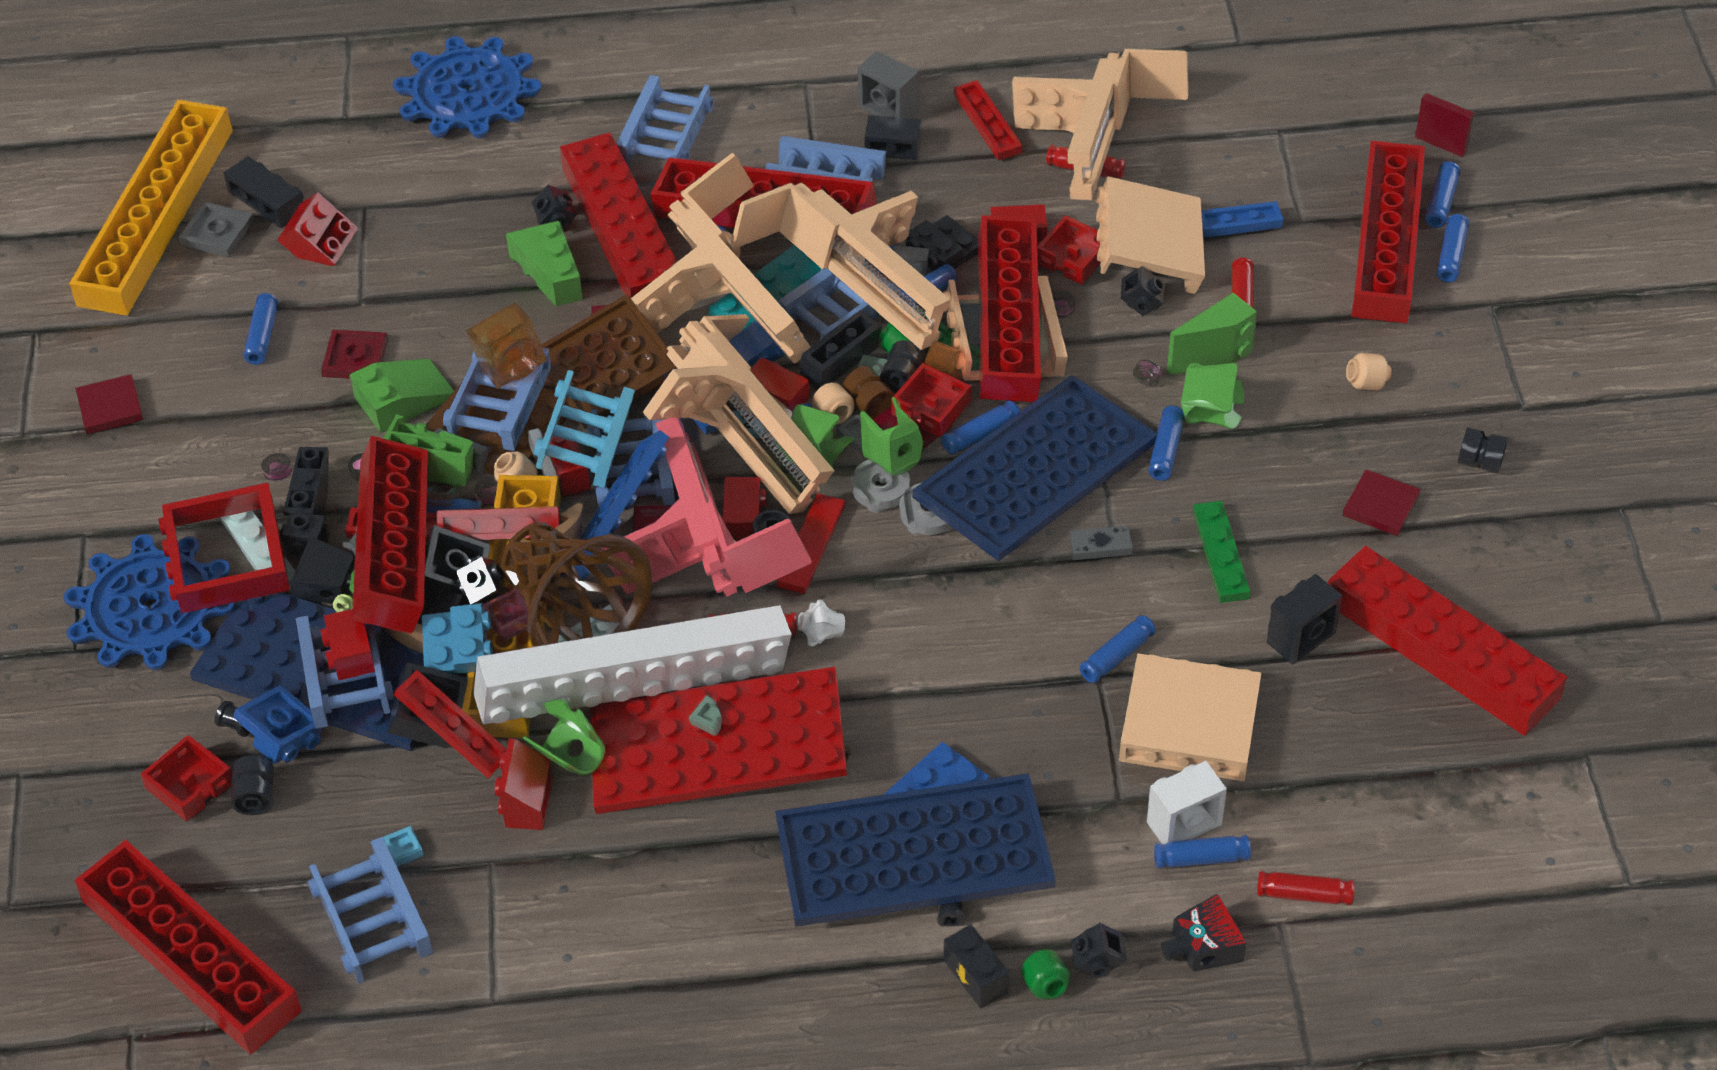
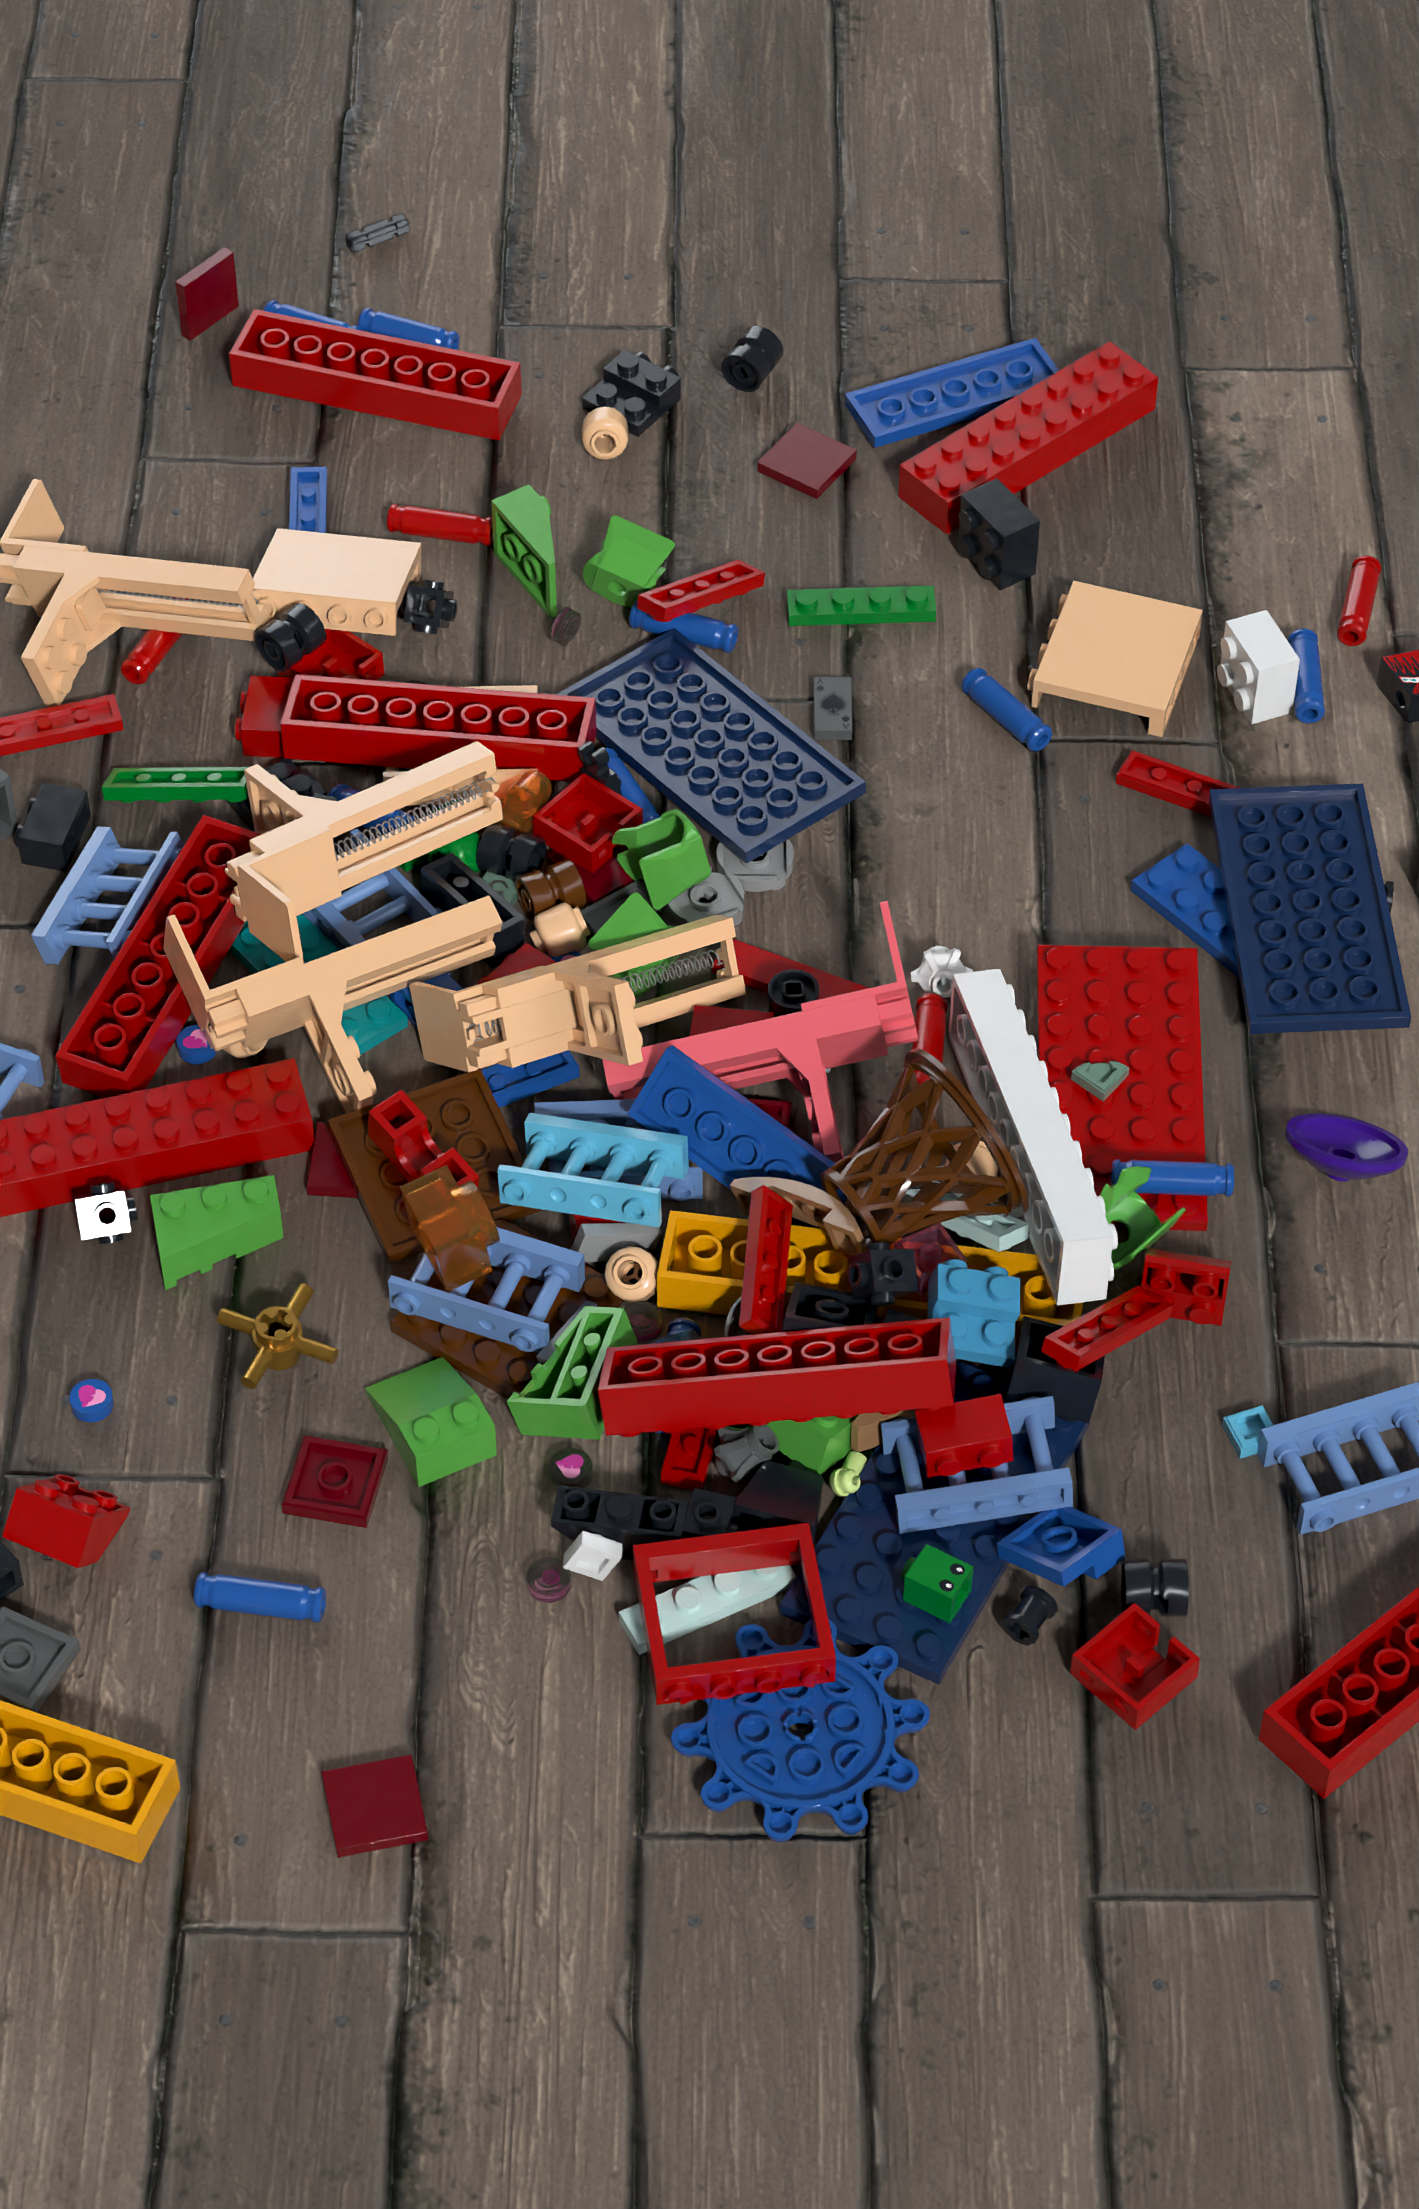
camera: 85 degrees left, 0 degrees up
none -> blue tile [69,1379,114,1422]
none -> green plate [101,767,249,803]
none -> pearl gold bar [217,1284,339,1389]
none -> black wheel [254,603,326,672]
none -> axle [345,214,410,253]
none -> red arch [368,1089,479,1215]
none -> white plate [563,1531,623,1581]
none -> black plate [578,741,622,796]
none -> black plate [582,350,681,437]
none -> red plate [637,559,765,622]
none -> blue plate [845,338,1059,448]
none -> green brick [900,1544,973,1623]
none -> blue axle [1111,1159,1234,1197]
none -> red tile [1116,750,1240,817]
none -> dark purple dish [1285,1114,1408,1181]

